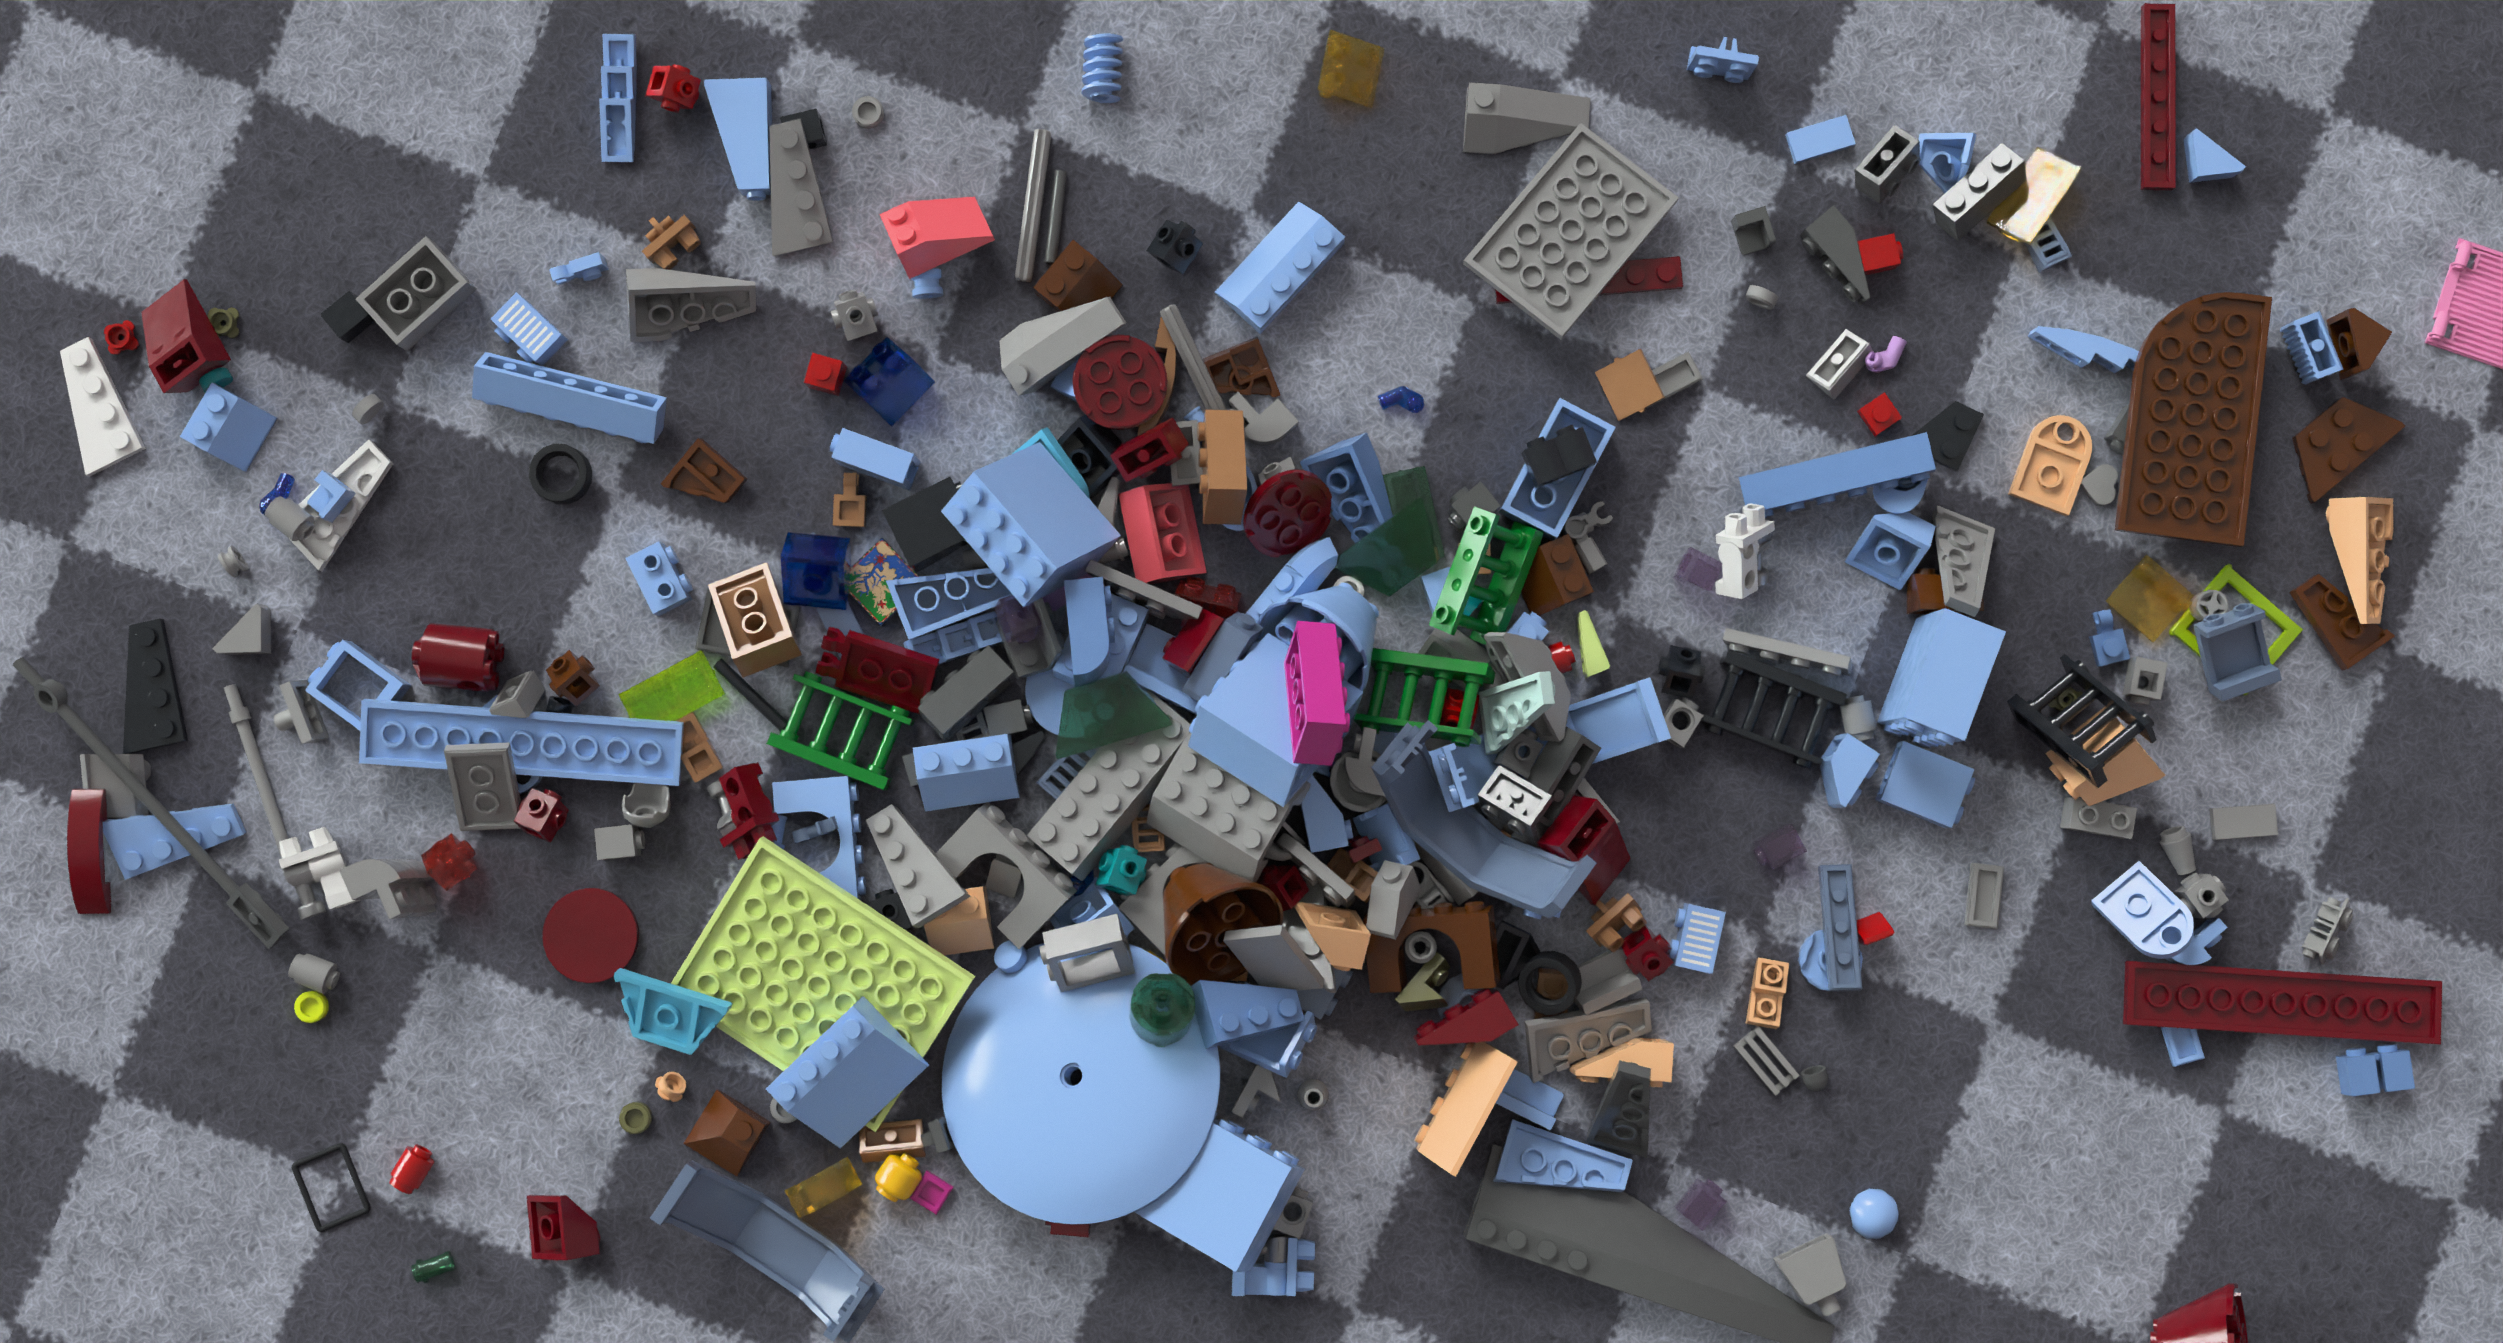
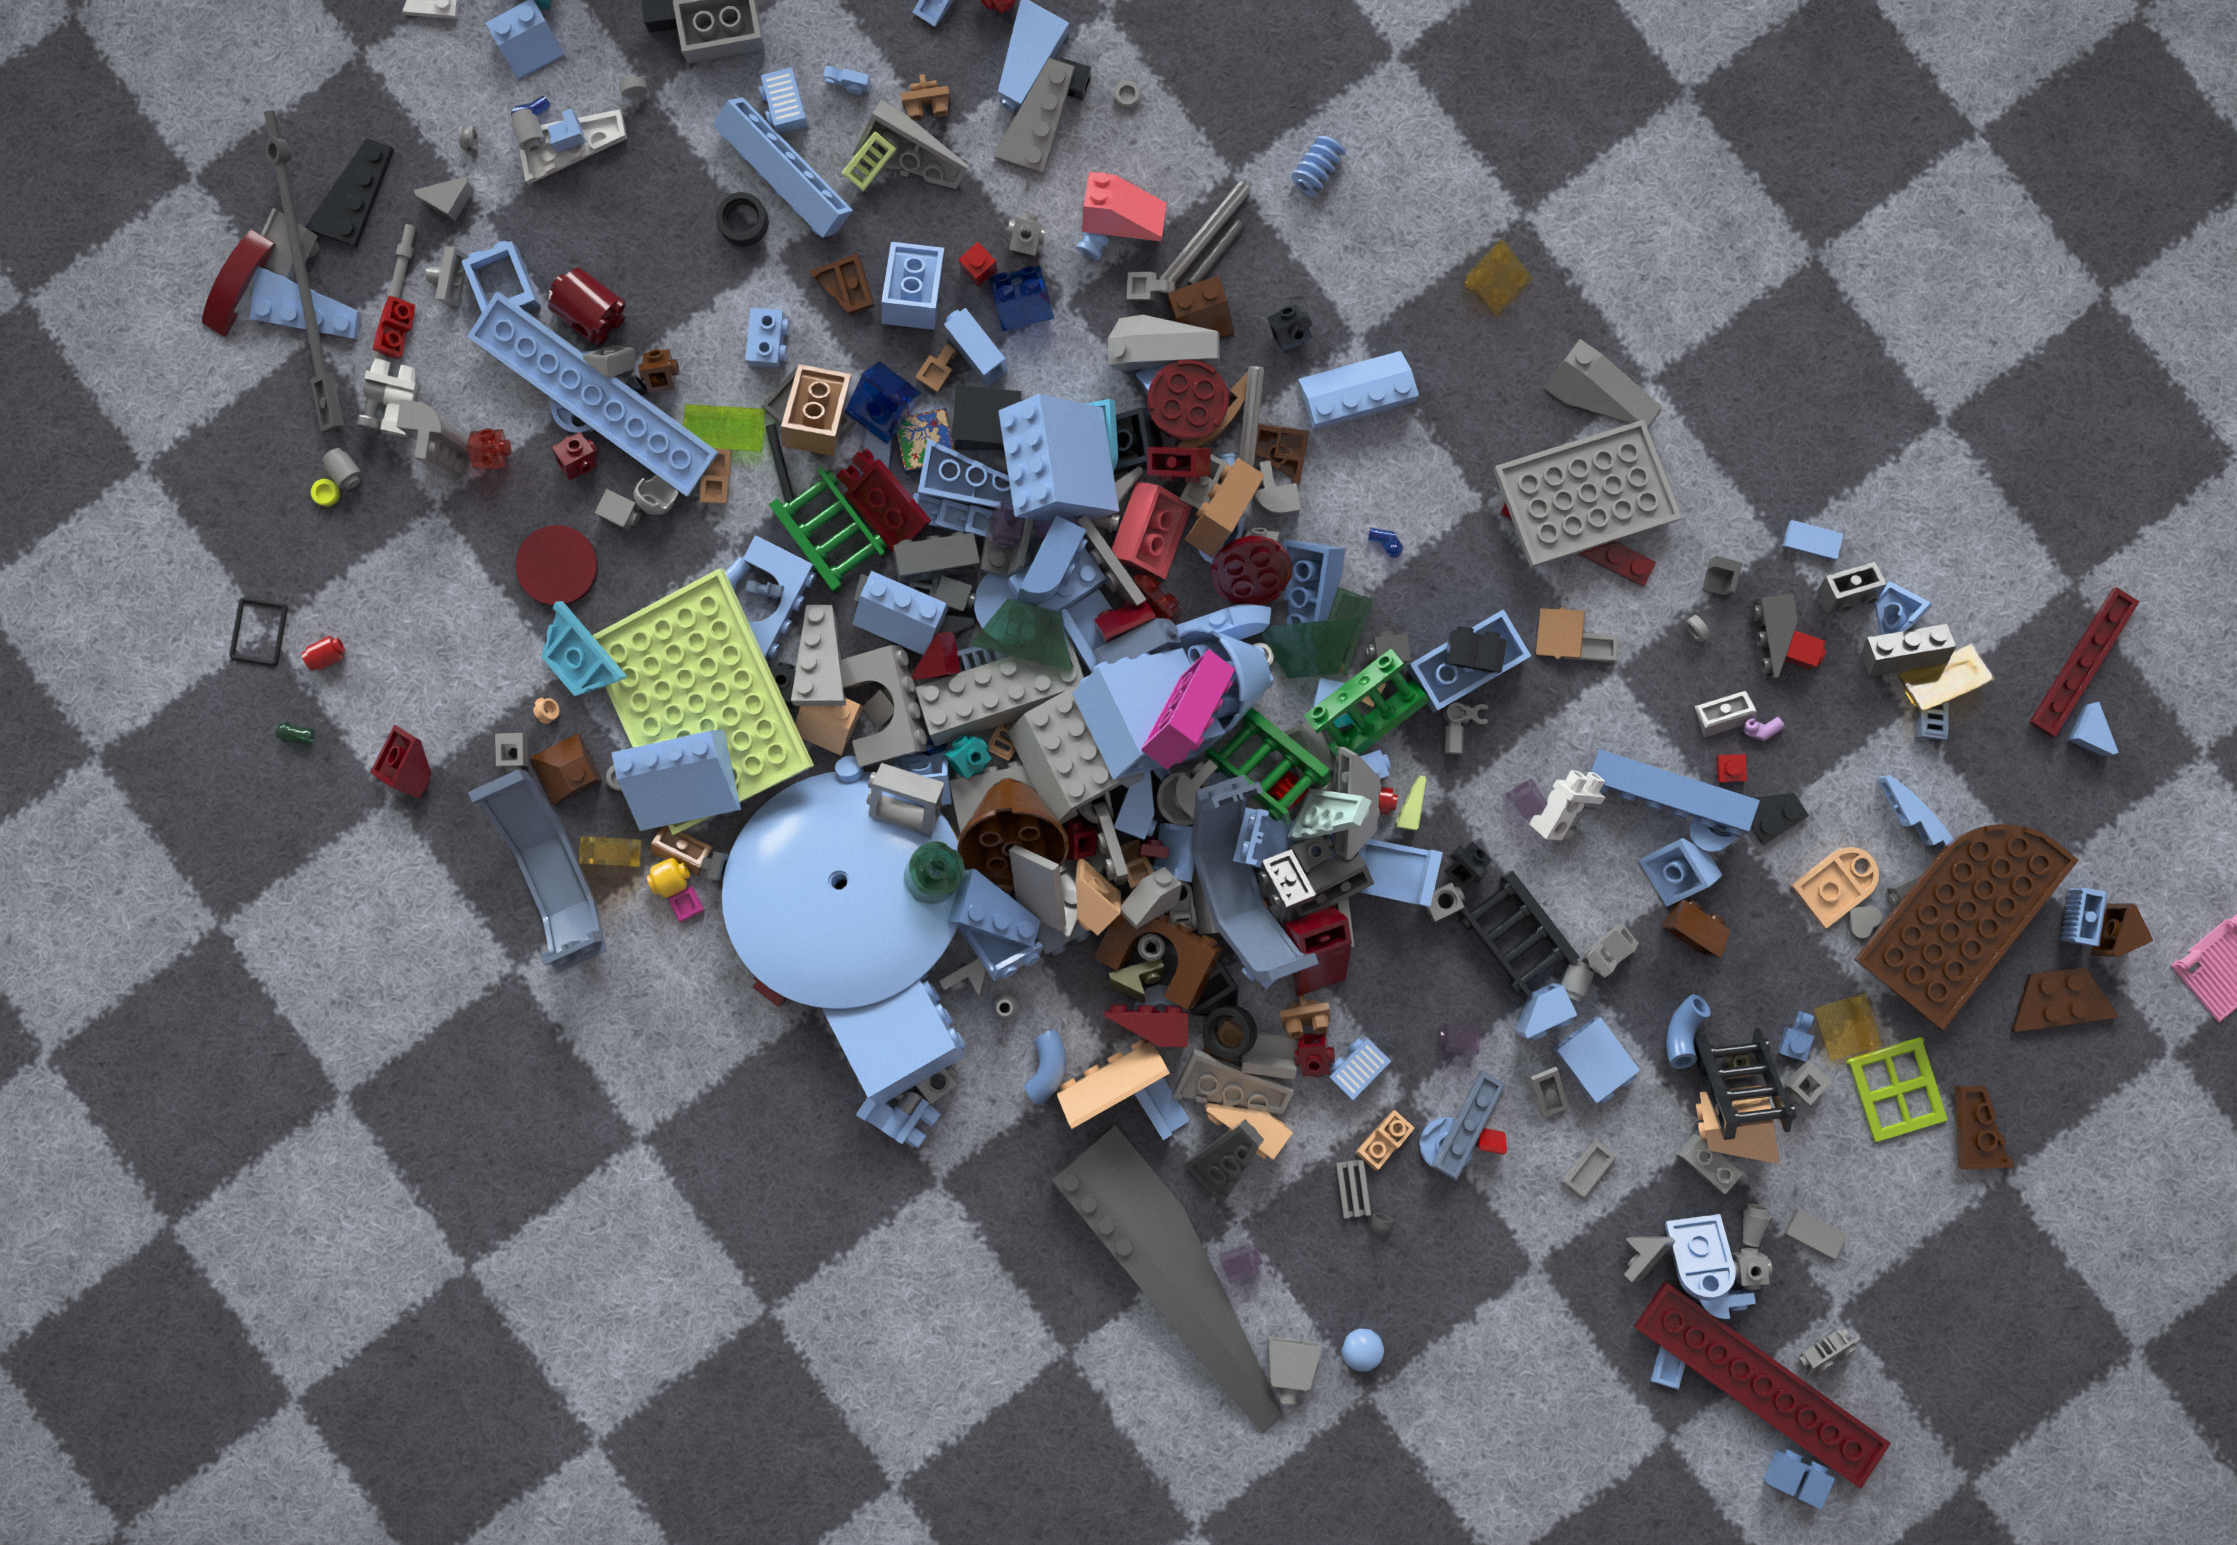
camera: 30 degrees right, 0 degrees up
light grey tile [444,742,521,831] -> none
olive tile [619,1102,653,1134] -> none
dark red hips [707,762,780,860] -> none
light blue wing [1493,1119,1633,1192] -> none
reddish brown slope [1521,534,1594,616] -> none
light blue piece [1687,37,1759,83] -> none
light grey wing [1723,628,1853,676] -> none
light blue brick [1877,608,2006,748] -> none
light grey wing [1932,505,1995,617] -> none
light grey wheel [2190,590,2228,622] -> none
sand blue panel [2193,603,2282,701] -> none
light nougat wedge [2326,497,2393,624] -> none
none -> red slope [372,295,415,360]
none -> light grey brick [495,733,529,773]
none -> yellowish green slope [841,131,896,191]
none -> light blue slope [881,242,944,330]
none -> dark red slope [911,632,961,680]
none -> medium blue cylinder [1024,1029,1066,1105]
none -> light grey plate [1126,272,1175,301]
none -> light grey slope [1526,1067,1568,1118]
none -> light grey brick [1583,922,1639,978]
none -> light grey slope [1624,1236,1676,1282]
none -> medium blue cylinder [1666,994,1711,1069]

